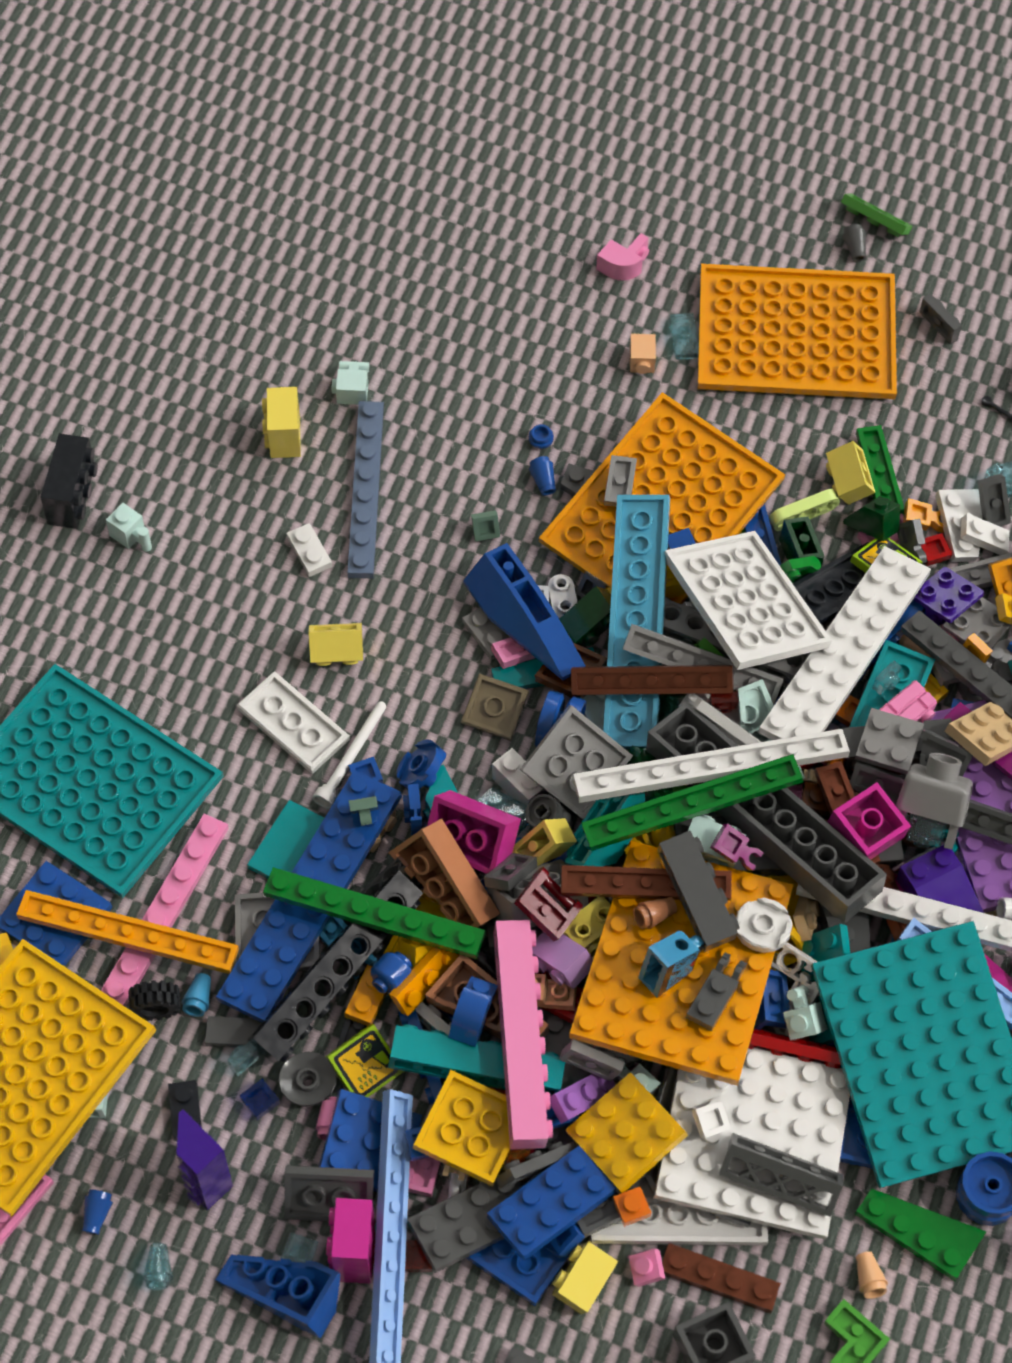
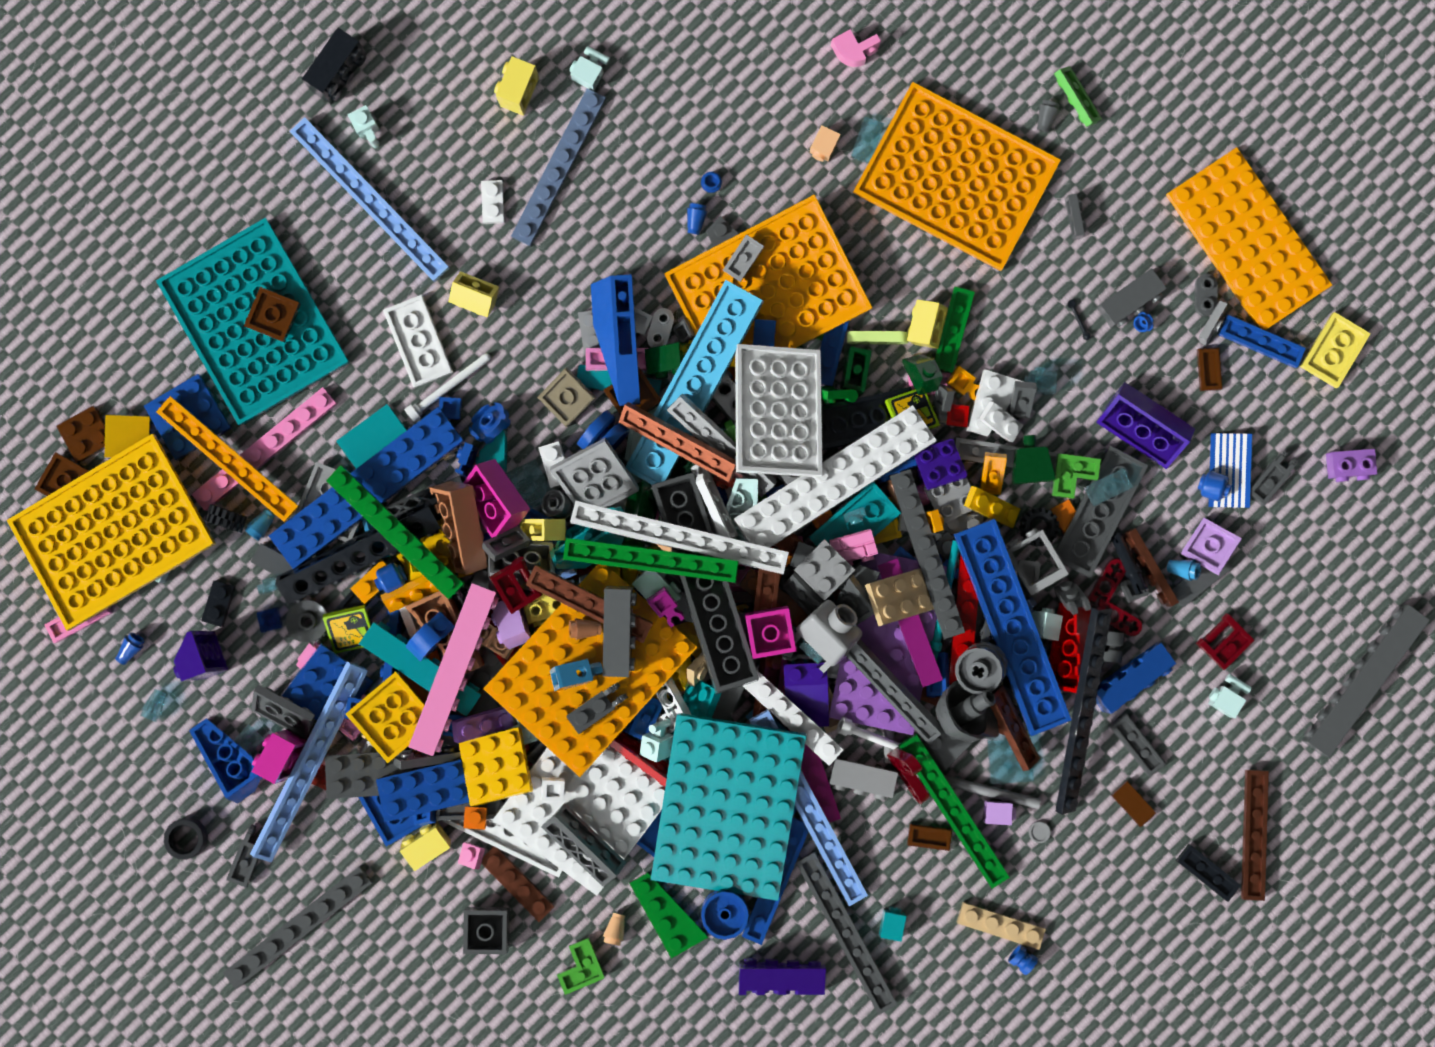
camera: 30 degrees right, 25 degrees up
sand green tile [349,796,378,826] -> none
sand green tile [471,510,500,542] -> none
light grey plate [559,1039,625,1081] -> none
white tile [736,898,792,953] -> none
none -> reddish brown plate [244,287,301,343]
none -> light blue plate [290,117,449,283]

